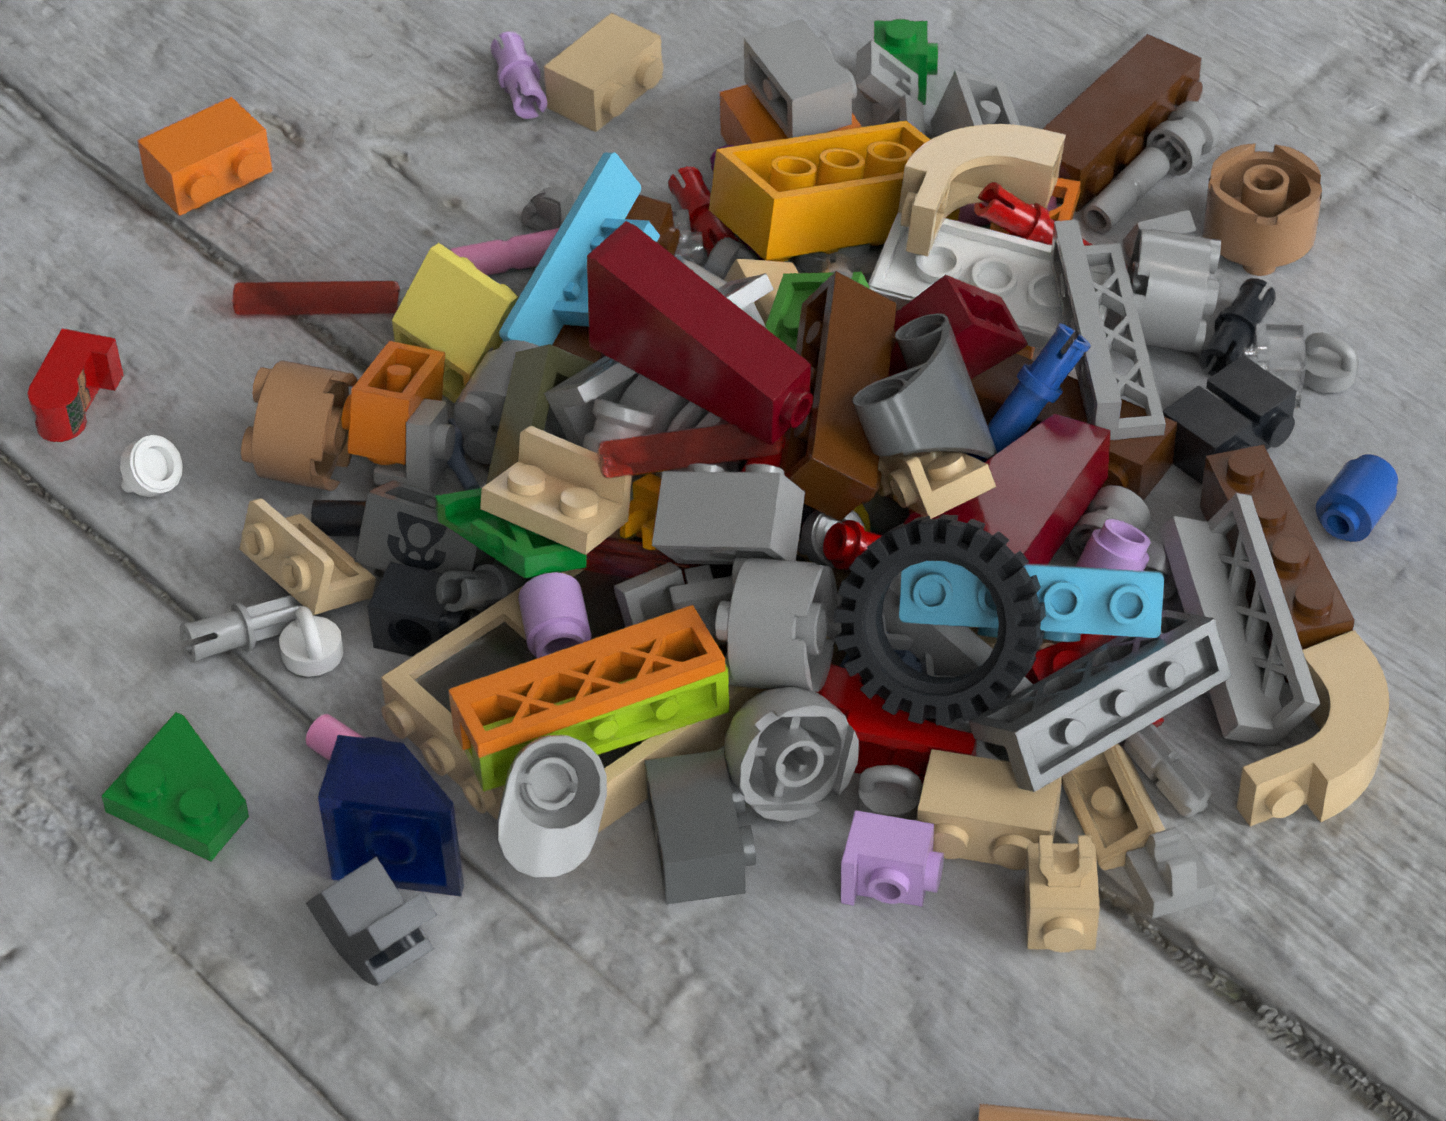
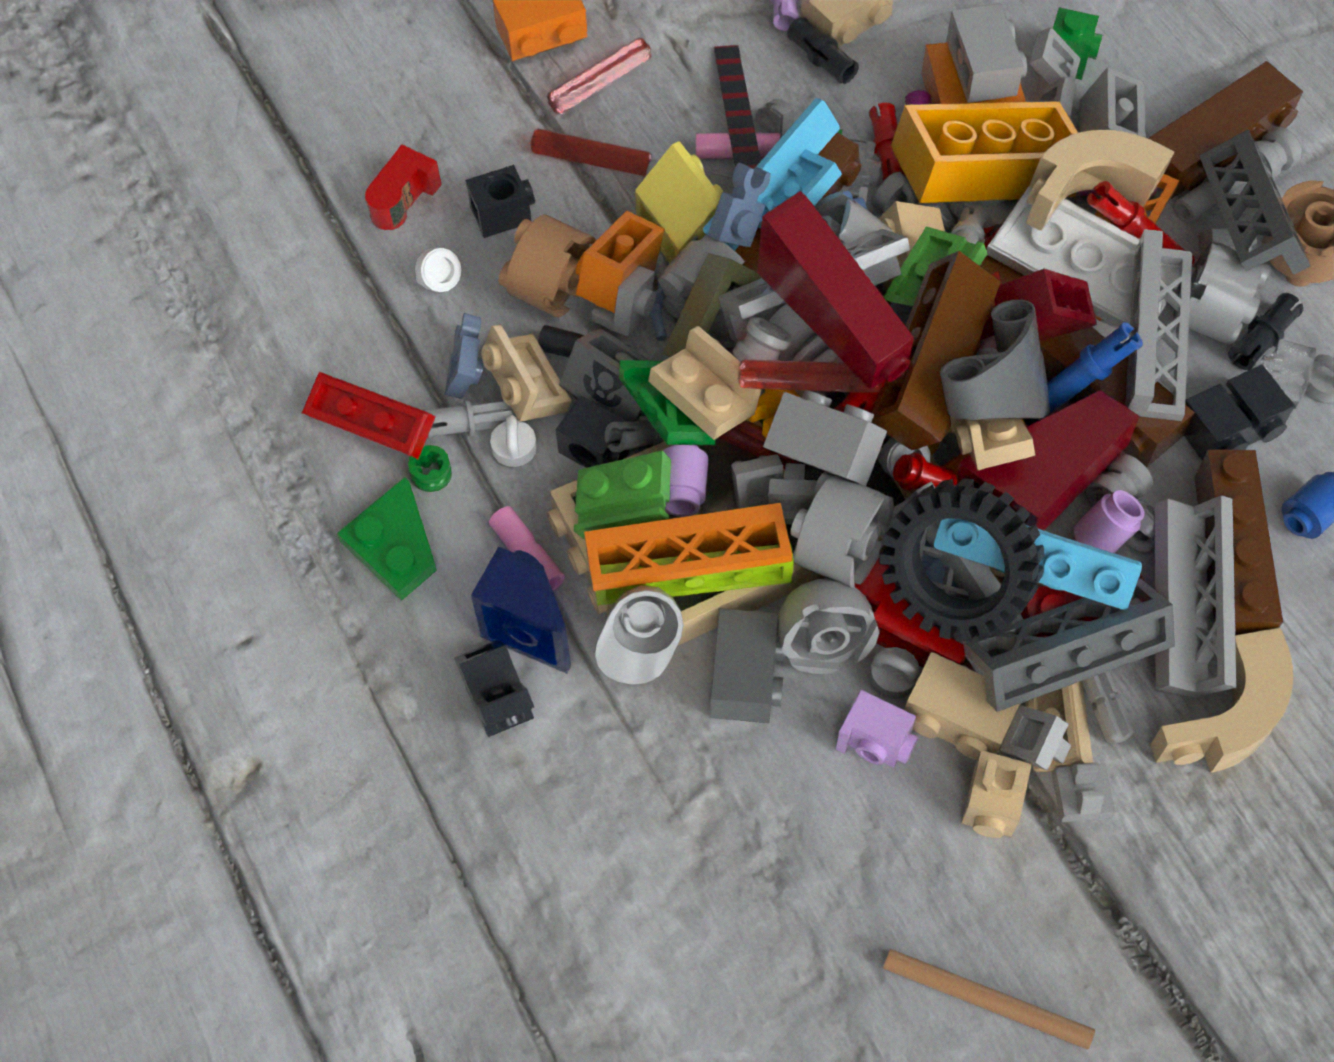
camera: 15 degrees right, 15 degrees up
none -> red tile [301,372,436,459]
none -> green bush [408,445,452,492]
none -> sand blue plate [445,313,484,399]
none -> black brick [465,165,535,238]
none -> clear red axle [547,38,651,115]
none -> bright green plate [574,451,671,539]
none -> sand blue plate [708,163,771,247]
none -> black sticker [714,45,761,169]
none -> black pin [787,17,859,84]
none -> light grey tile [999,705,1071,770]
none -> dark grey fence [1199,130,1311,275]

